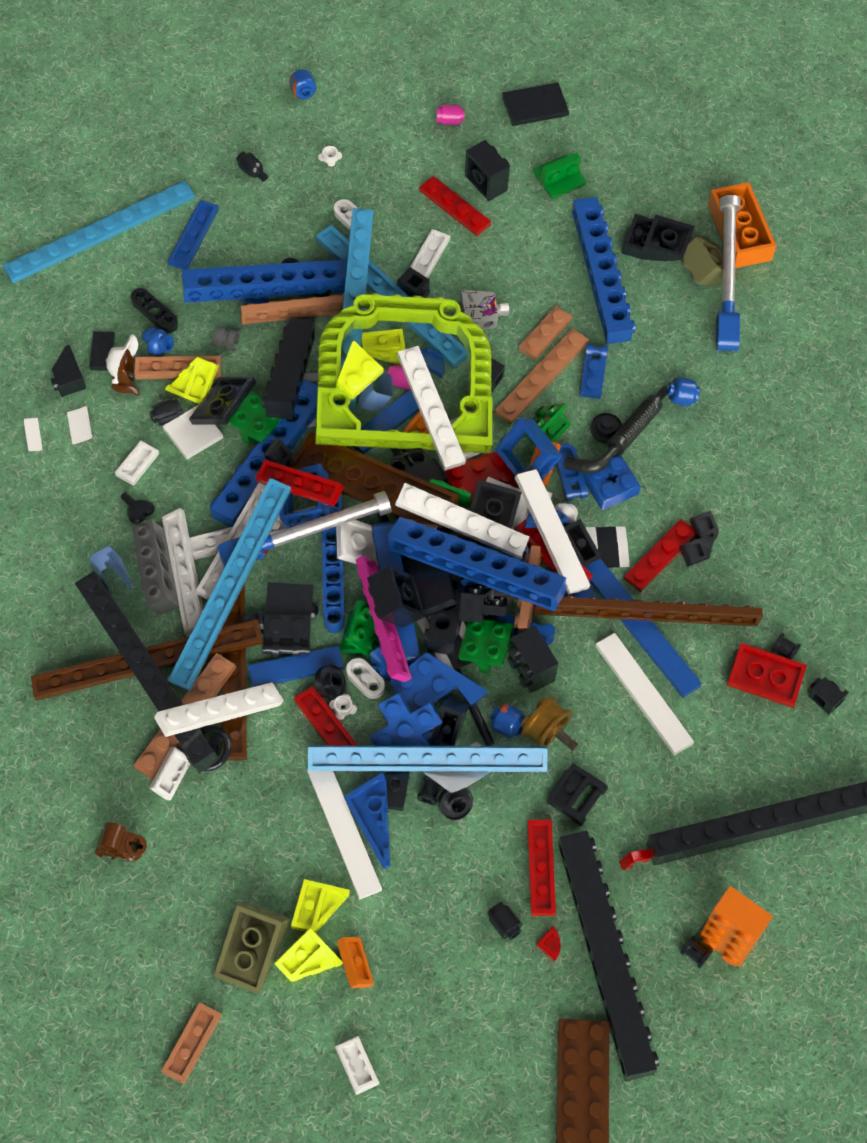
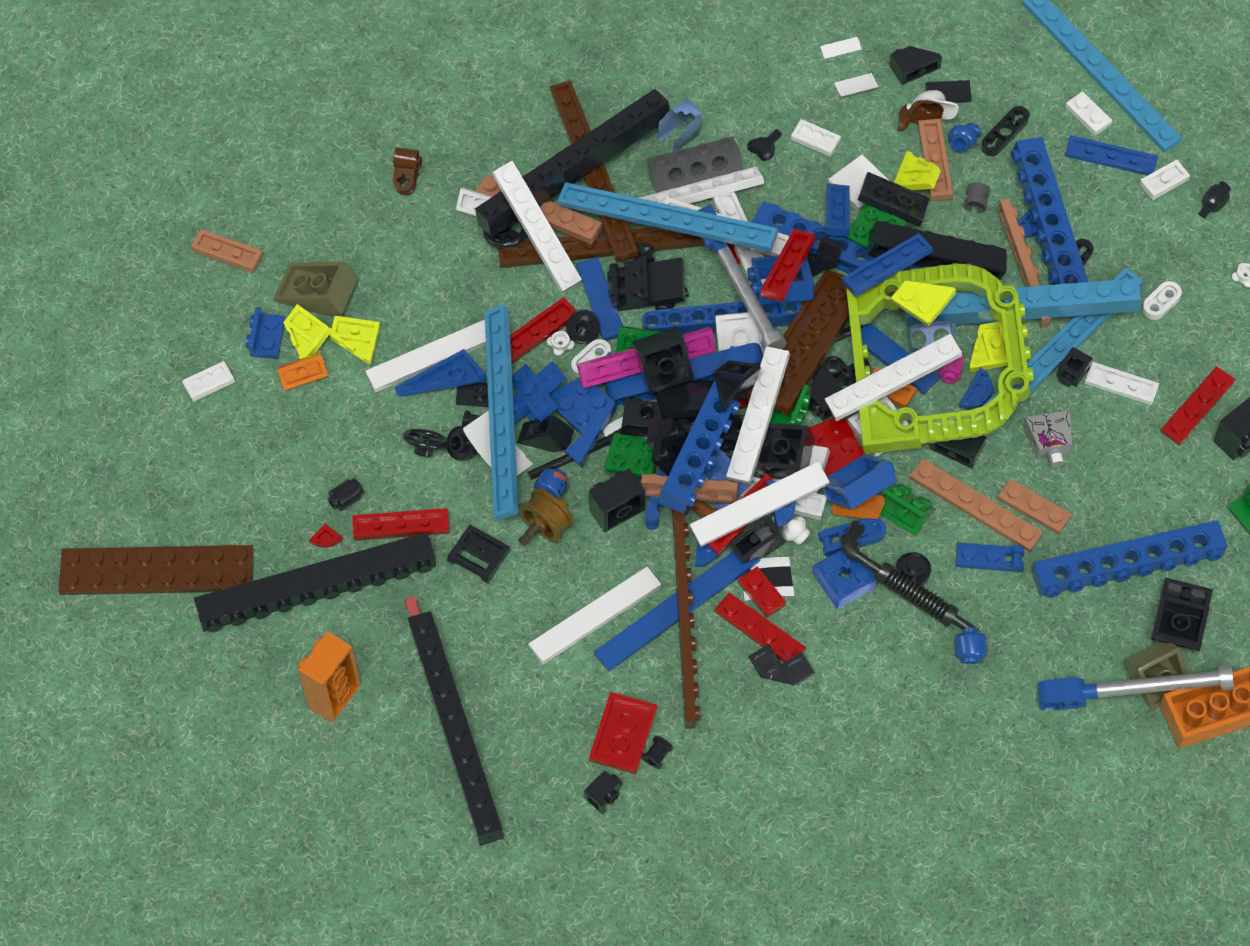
camera: 90 degrees right, 0 degrees up
black brick [149,398,183,426] -> none
none -> blue bracket [246,307,286,359]
none -> black piece [403,429,449,457]
none -> black slope [713,360,761,411]
none -> red plate [738,566,786,618]
none -> blue plate [825,183,849,237]
none -> blue tile [842,233,933,297]
none -> white plate [1065,91,1112,136]
none -> white plate [1139,160,1190,201]

